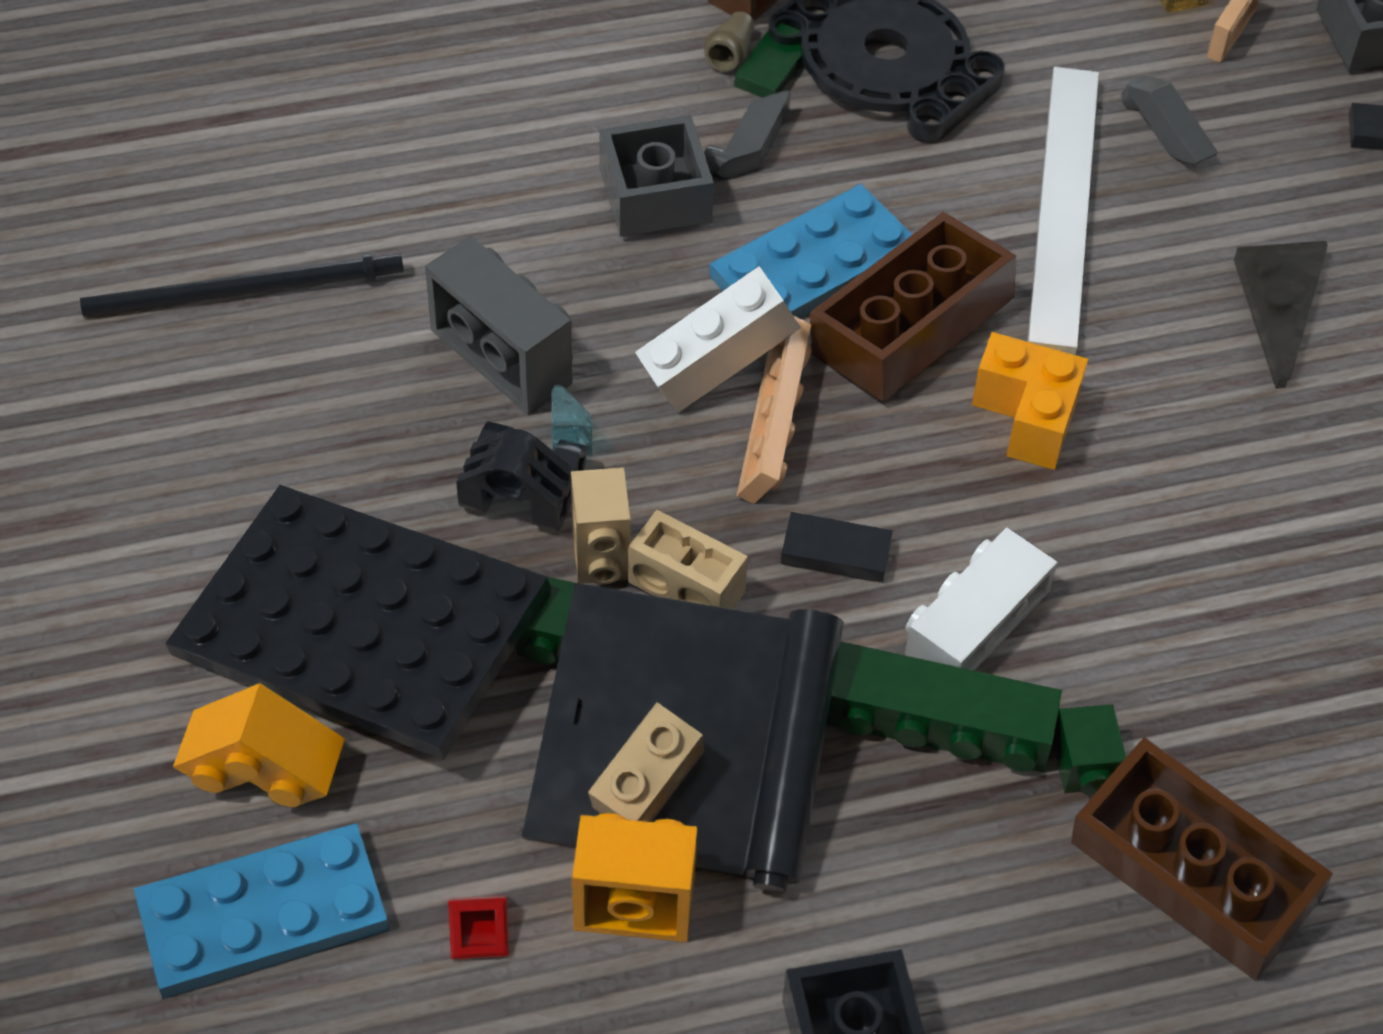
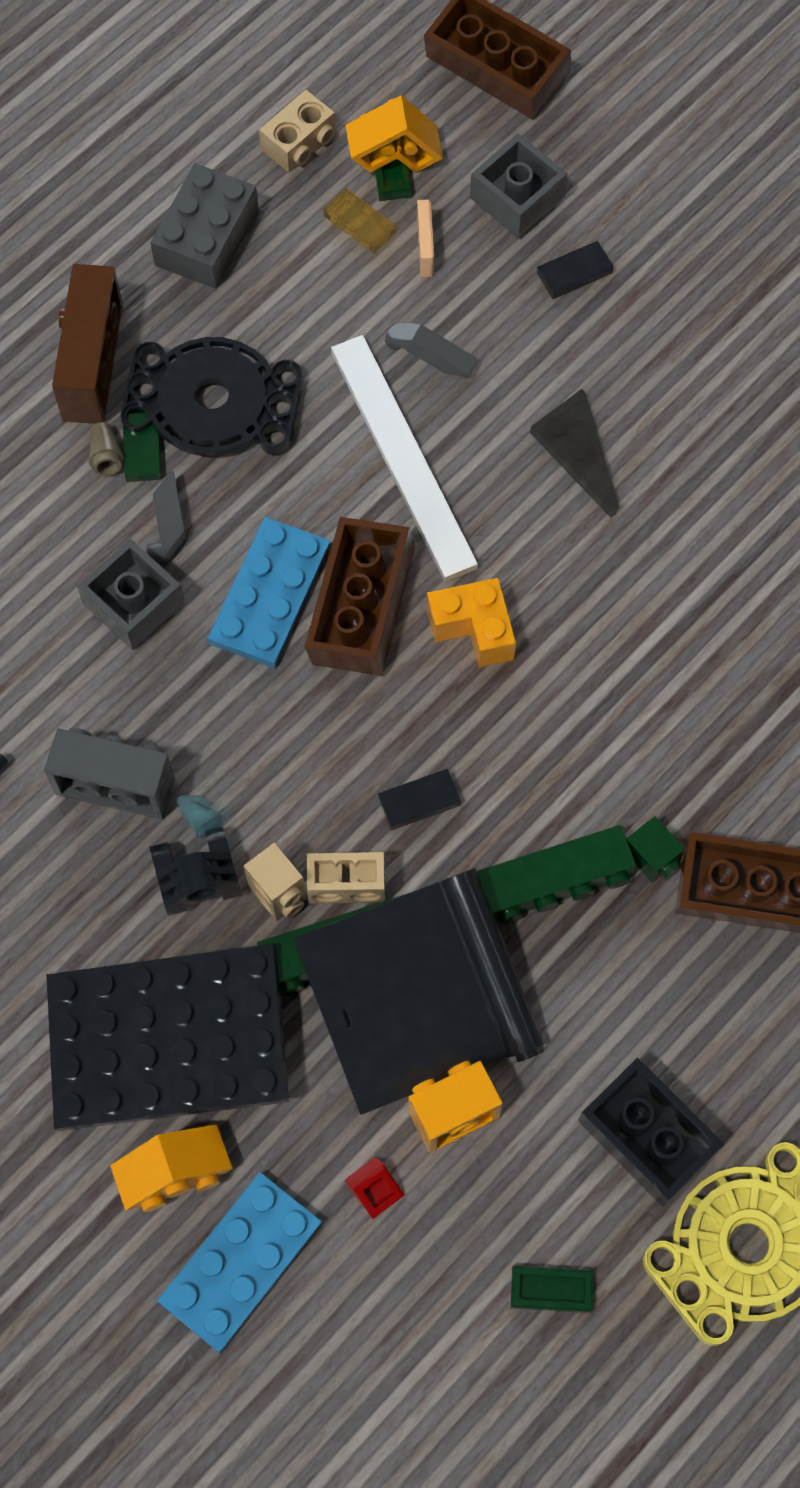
camera: 30 degrees left, 15 degrees up
tan brick [588,702,704,822] -> none
white brick [635,266,801,413] -> none
light nougat plate [736,316,811,504] -> none
white brick [905,527,1057,671] -> none

